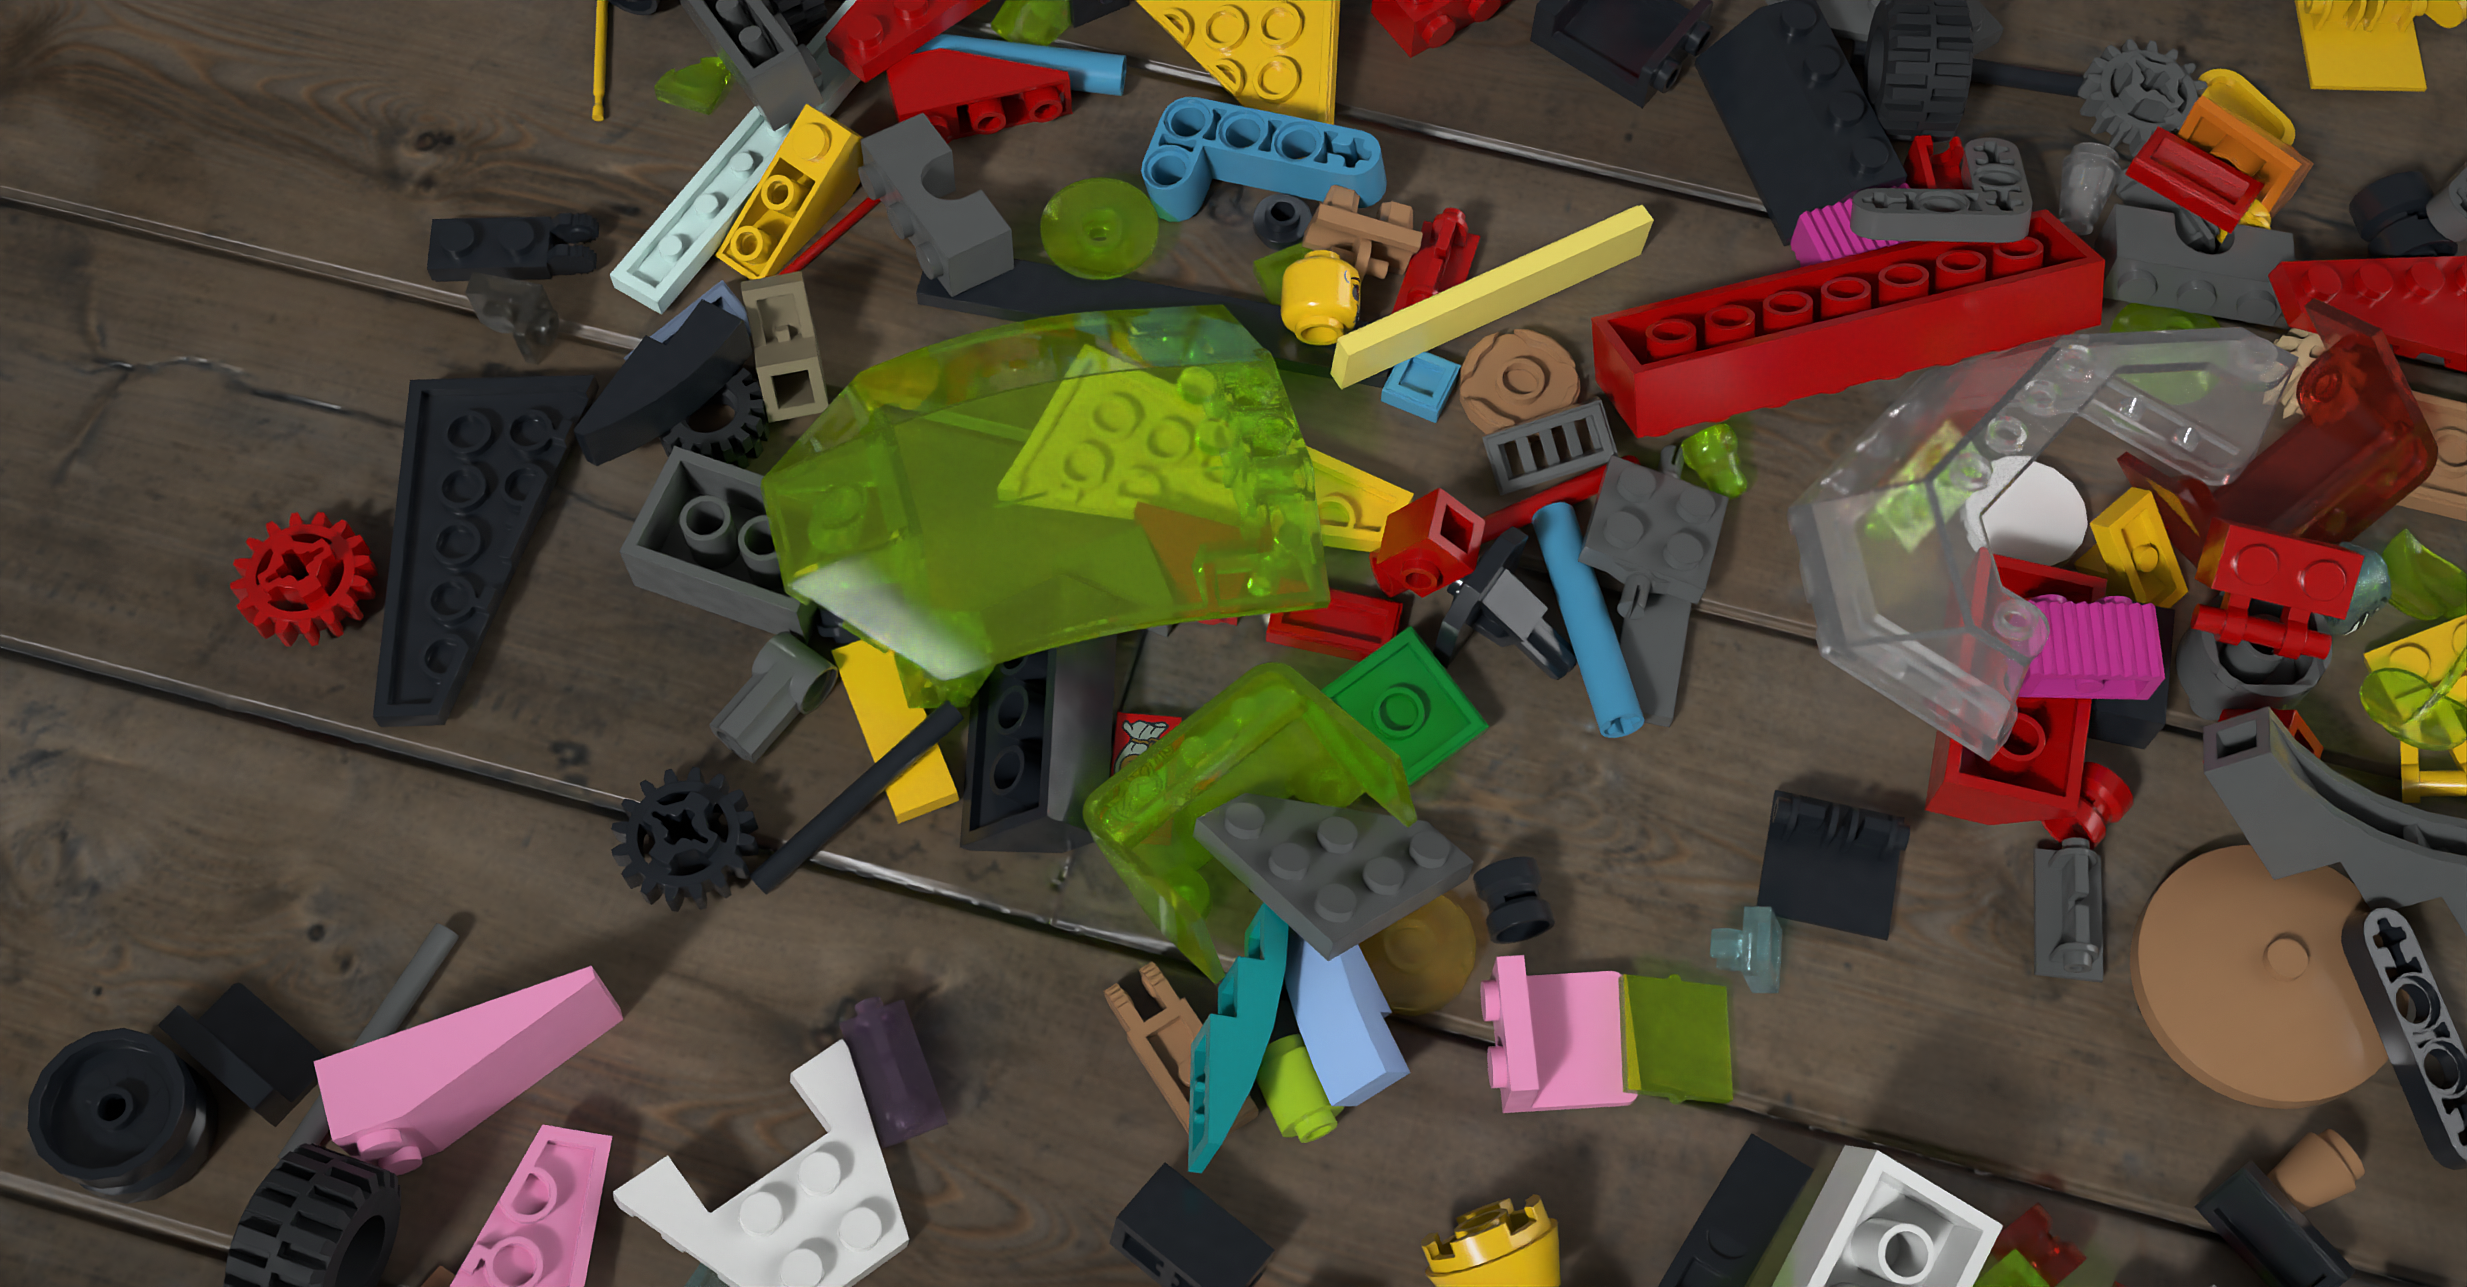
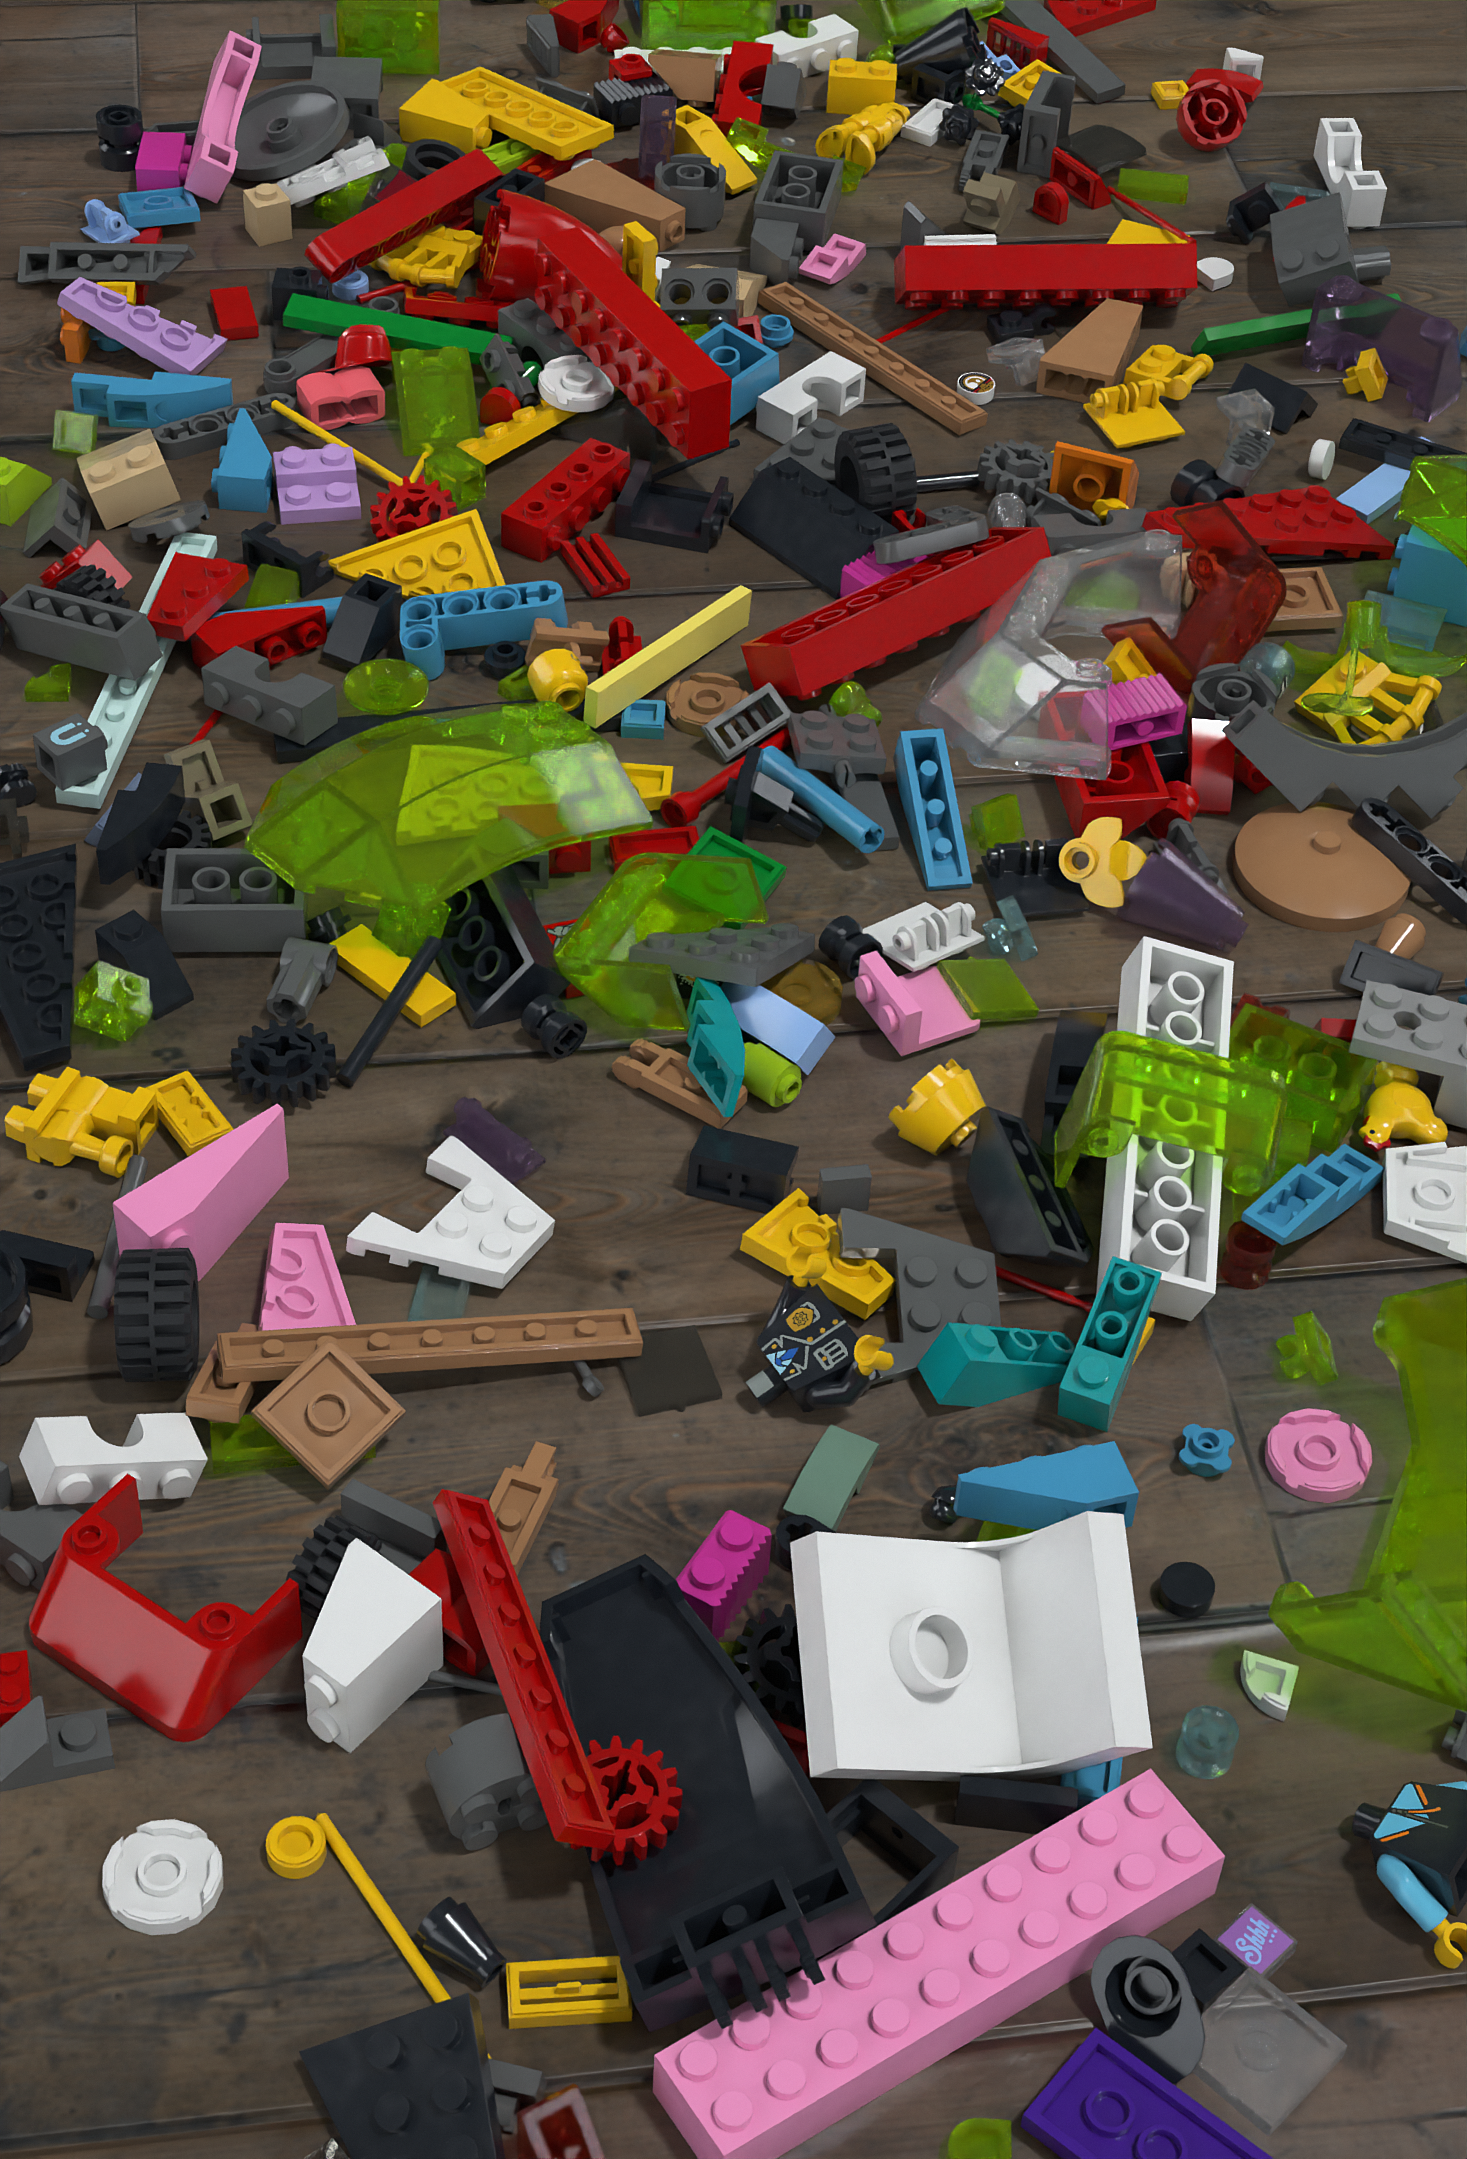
camera: 25 degrees left, 20 degrees down
yellow slope [715,104,864,280] -> none
red brick [1376,487,1485,598] -> none
red tile [2125,126,2264,234] -> none
red brick [2190,517,2365,660] -> none
none -> yellow hips [4,1067,159,1178]
none -> dark grey brick [33,713,108,791]
none -> clear neon green brick [74,960,153,1042]
none -> black slope [95,910,194,1021]
none -> yellow plate [146,1070,234,1157]
none -> black slope [322,573,402,671]
none -> black wheel [521,993,587,1059]
none -> red tile [560,533,631,598]
none -> white hinge [863,902,985,972]
none -> dark azure slope [893,728,973,891]
none -> clear neon green tile [969,793,1026,850]
none -> yellow plate [1059,817,1149,908]
none -> clear purple cone [1116,838,1249,951]
none -> red slope [1184,718,1235,815]

